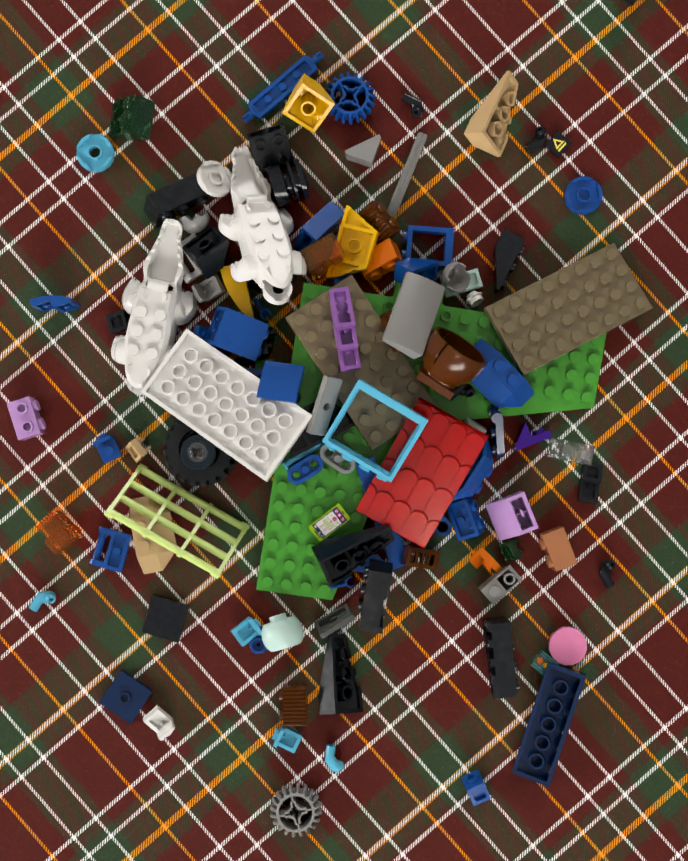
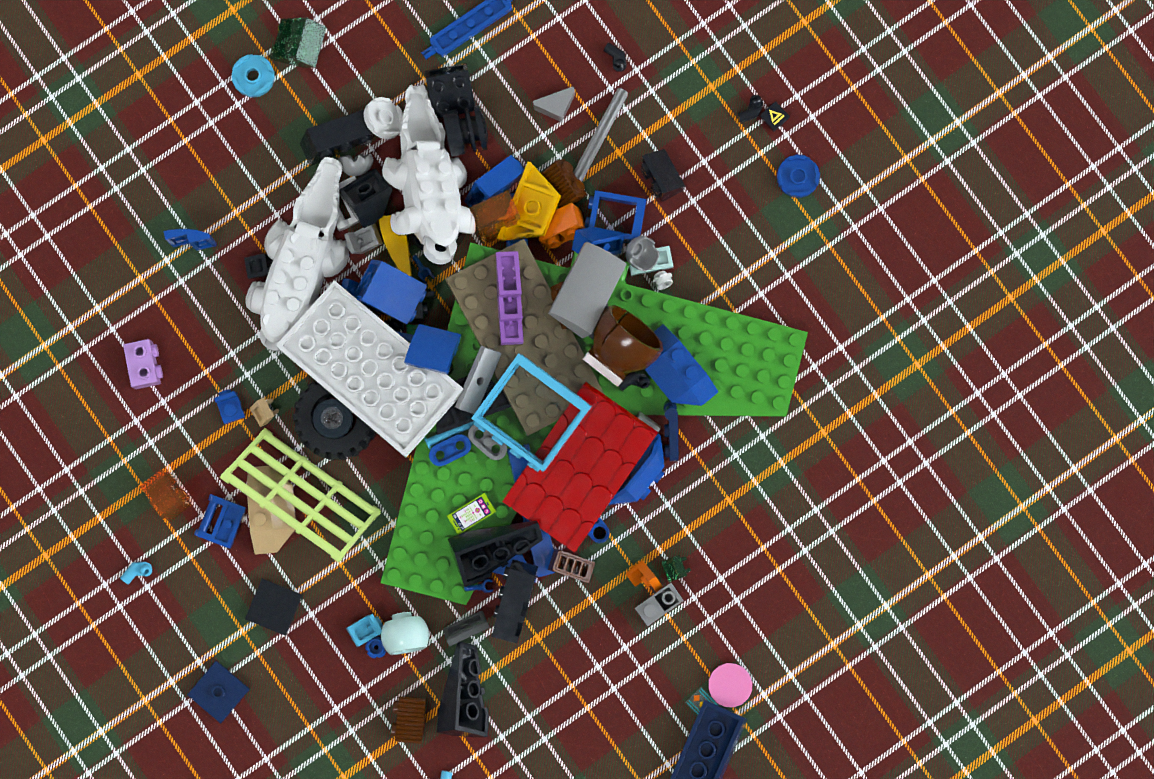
camera: 15 degrees right, 5 degrees down
white bracket [143,705,175,741] -> none
medium azure bracket [272,724,303,753] -> none
yellow slope [282,74,335,134] -> none
blue gear [325,71,375,125] -> none
blue bracket [447,496,485,542] -> none
tan wedge [464,70,519,157] -> none
black wedge [482,616,520,699] -> none
dark tan plate [483,243,653,376] -> none
lavender slope [485,491,539,541] -> none
black slope [493,229,525,293] -> none
dark purple slope [512,422,552,451] -> none
nougat brick [538,526,577,571] -> none
clear brick [547,438,595,465] -> none
black slope [577,461,603,504] -> none
black arm [598,559,616,589] -> none
none -> black slope [640,149,685,202]

